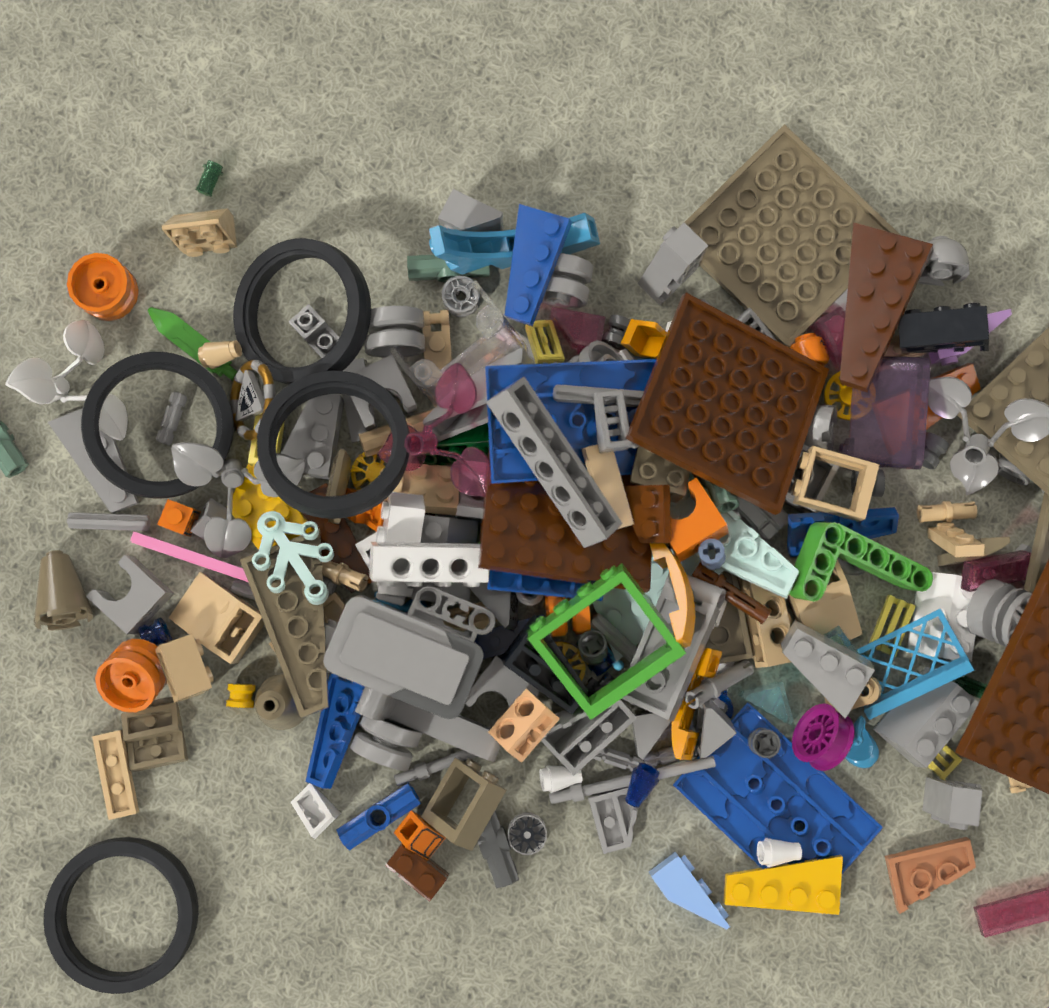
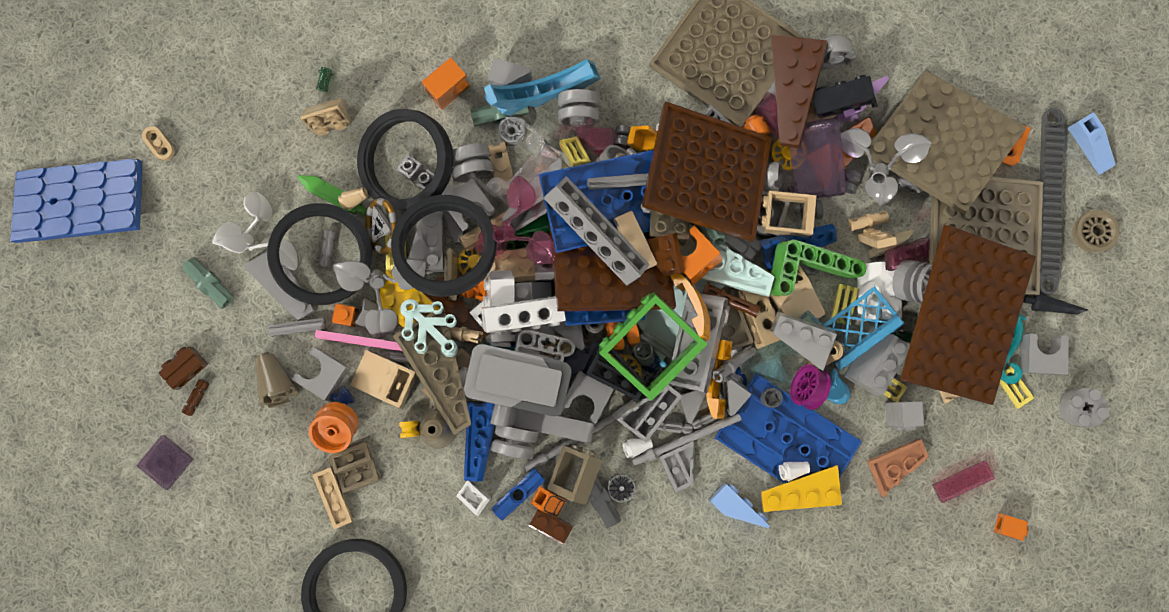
camera: 10 degrees left, 0 degrees up
orange wheel [67,253,139,321] -> none
tan slope [155,634,213,703] -> none
light nougat brick [488,689,560,762] -> none
blue wing [505,204,572,326] -> none
light grey slope [594,389,633,453] -> none
clear blue cone [625,763,660,808] -> none
light grey wedge [637,223,708,305] -> none
sand blue bush [698,539,726,570] -> none
none -> orange piece [422,57,470,110]

